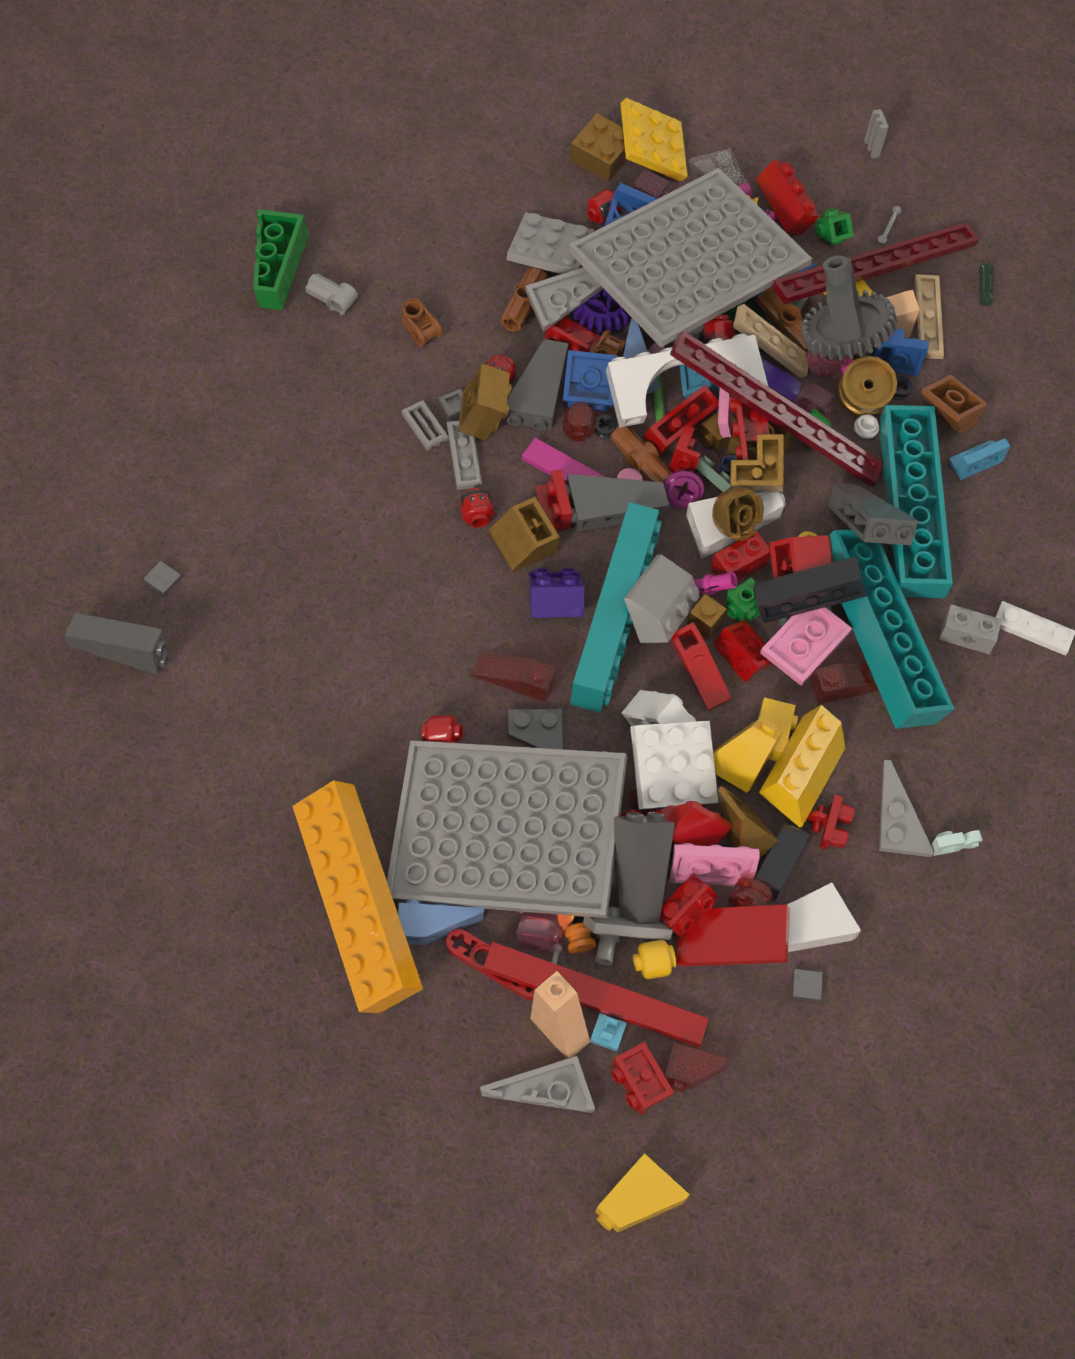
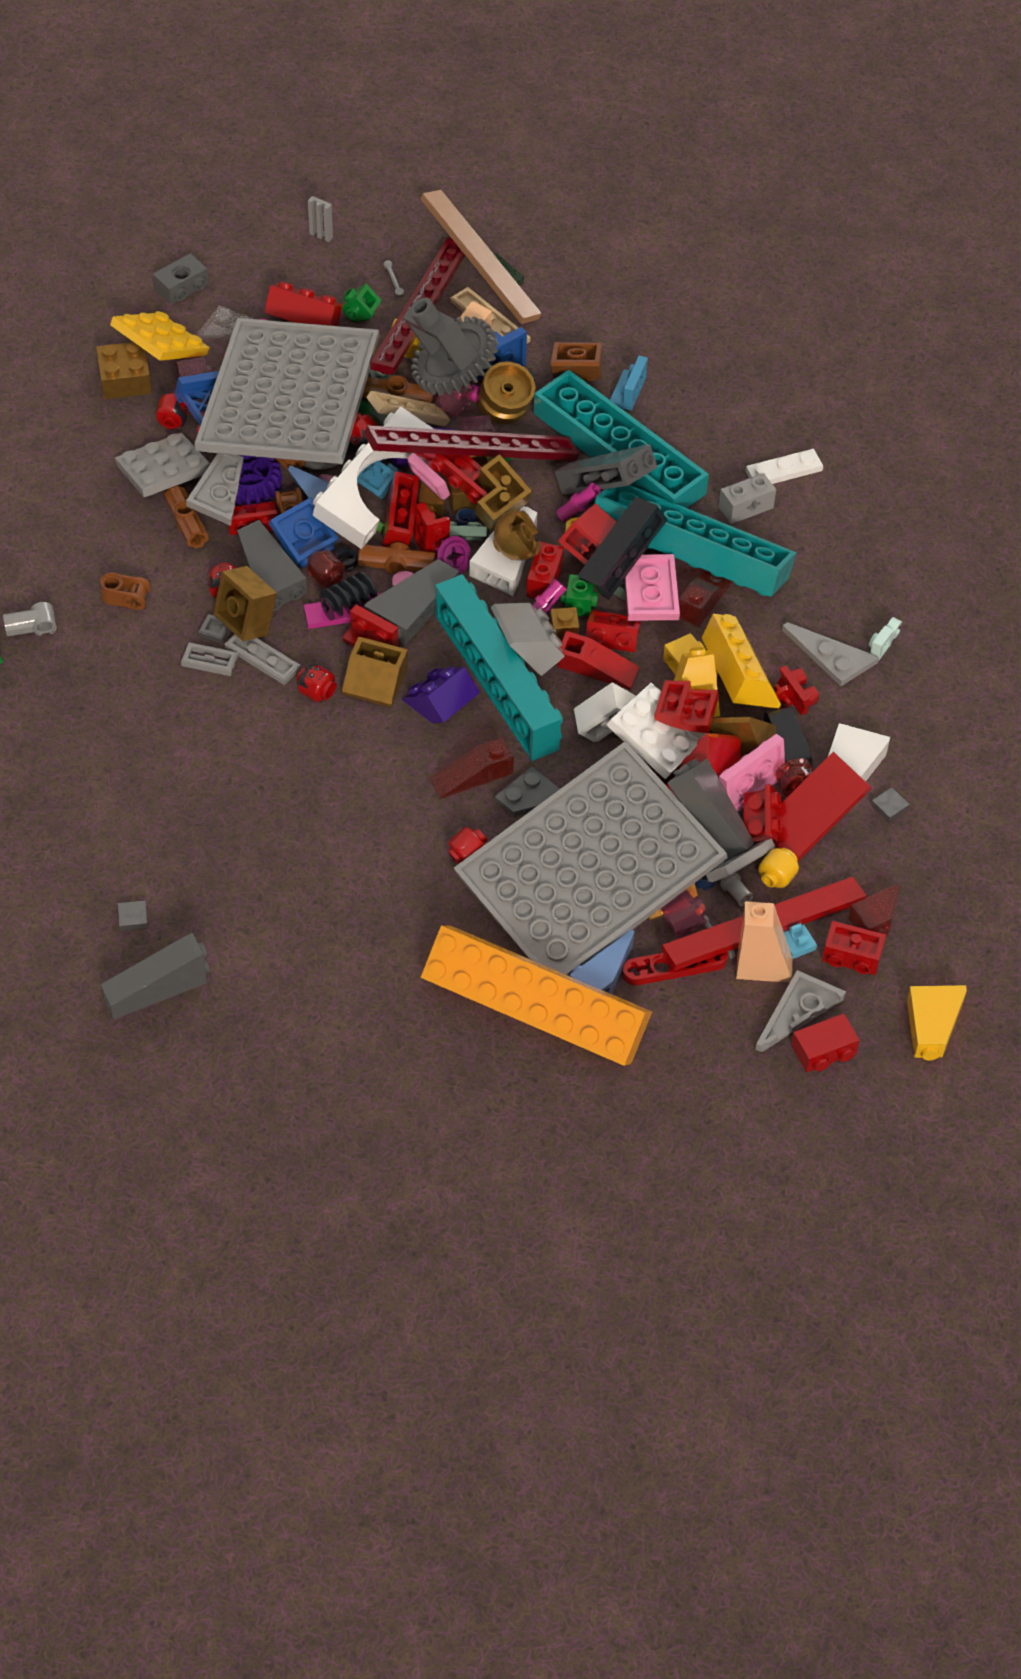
camera: 40 degrees left, 10 degrees down
orange wheel [564,923,596,954] -> none
white plate [854,414,879,439] -> none
none -> dark grey brick [153,253,209,305]
none -> black piece [320,572,378,621]
none -> medium nougat tile [421,190,542,324]
none -> dark pink pin [557,483,602,523]
none -> red slope [654,680,719,733]
none -> red brick [791,1014,860,1073]

